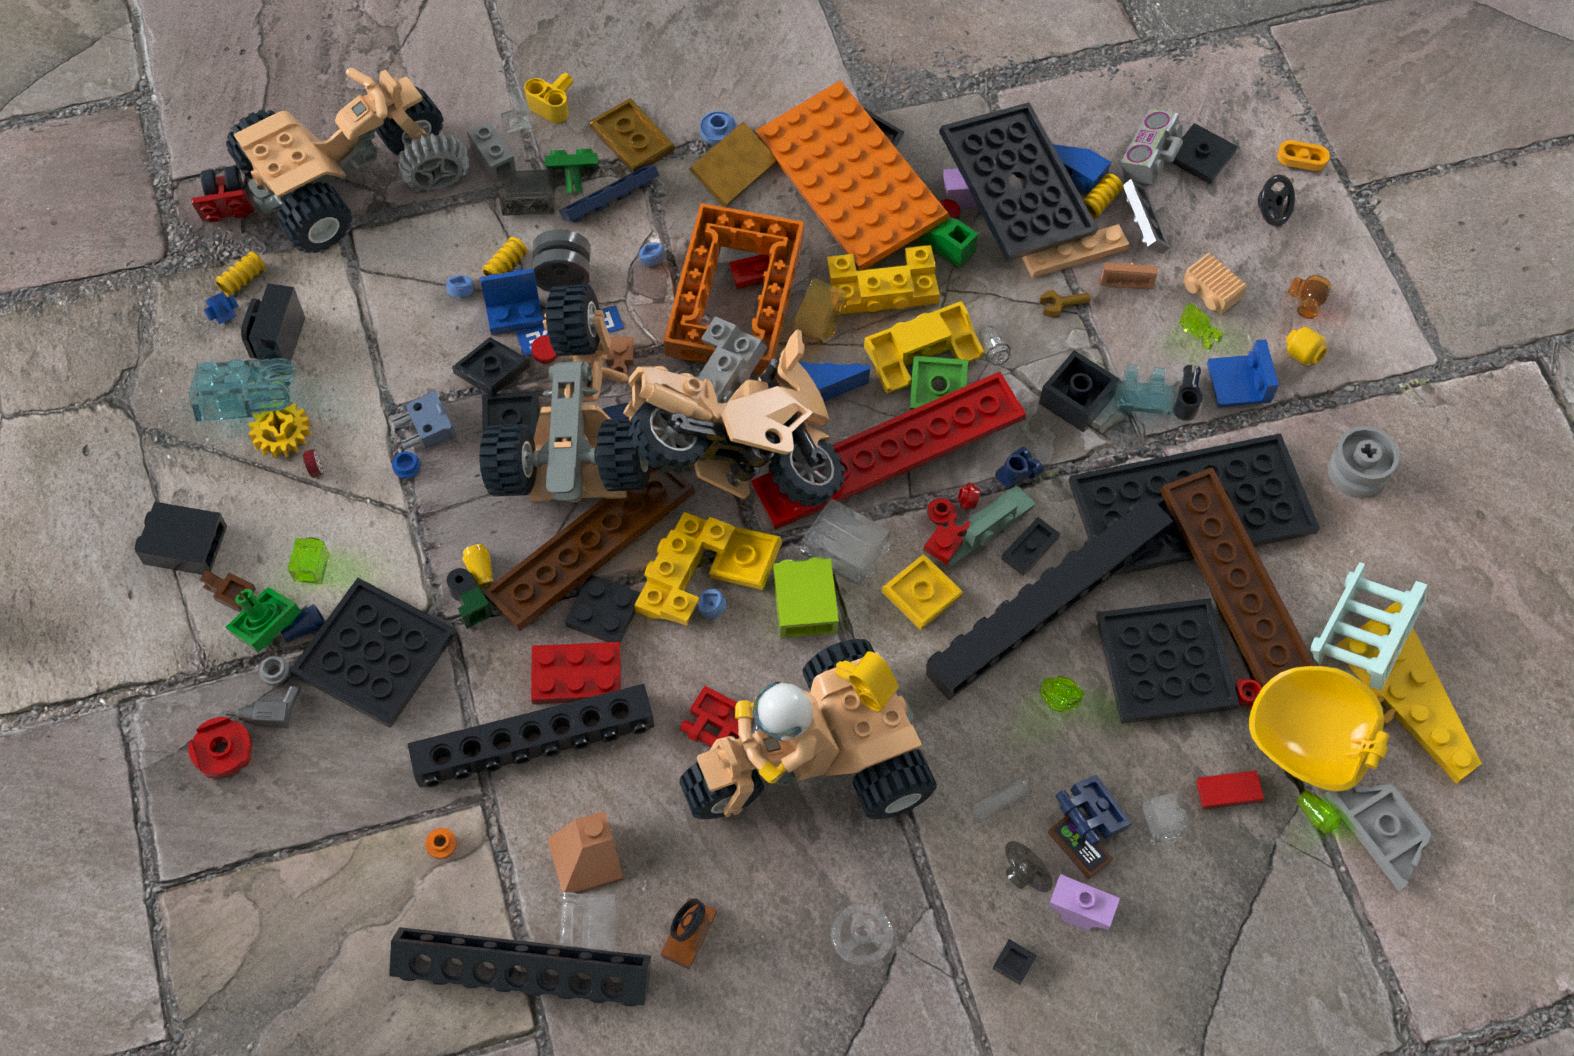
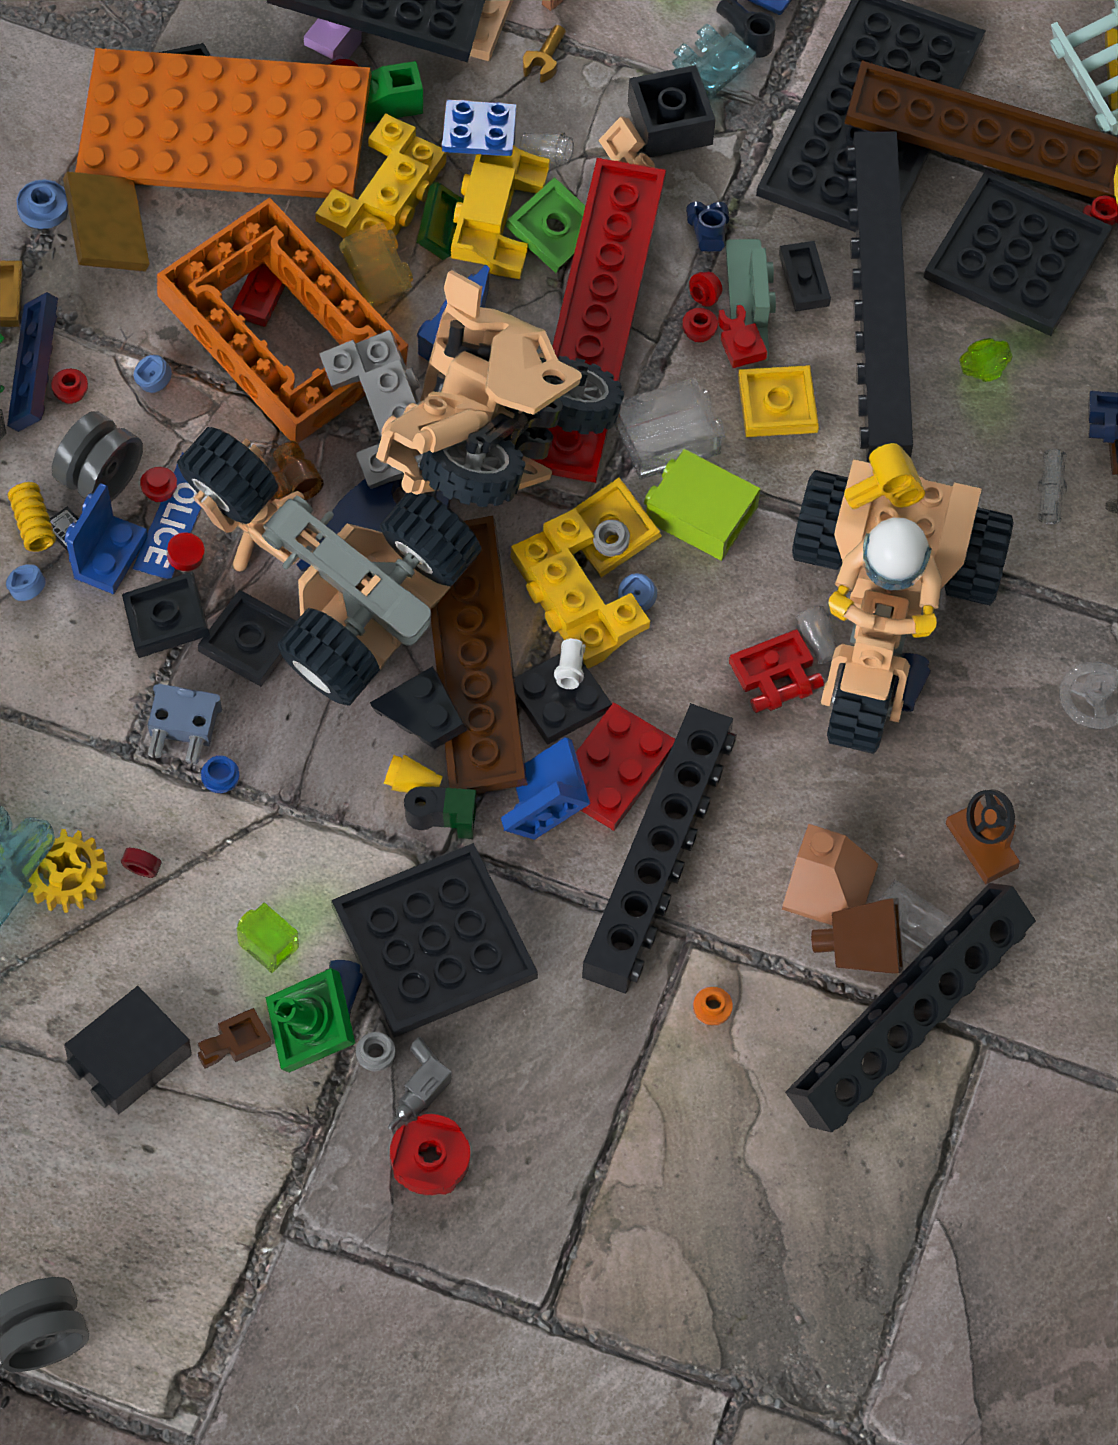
camera: 55 degrees left, 0 degrees up
none -> red plate [51,368,88,404]
none -> clear orange piece [272,441,324,500]
none -> black wing [370,666,467,749]
none -> dark green tile [416,181,464,260]
none -> bracket [442,100,516,156]
none -> blue bracket [501,737,590,840]
none -> white pin [554,638,586,689]
none -> light grey plate [593,520,630,556]
none -> light nougat plate [599,116,655,168]
none -> reddish brown torso [811,898,904,974]
none -> dark blue cone [892,653,931,712]

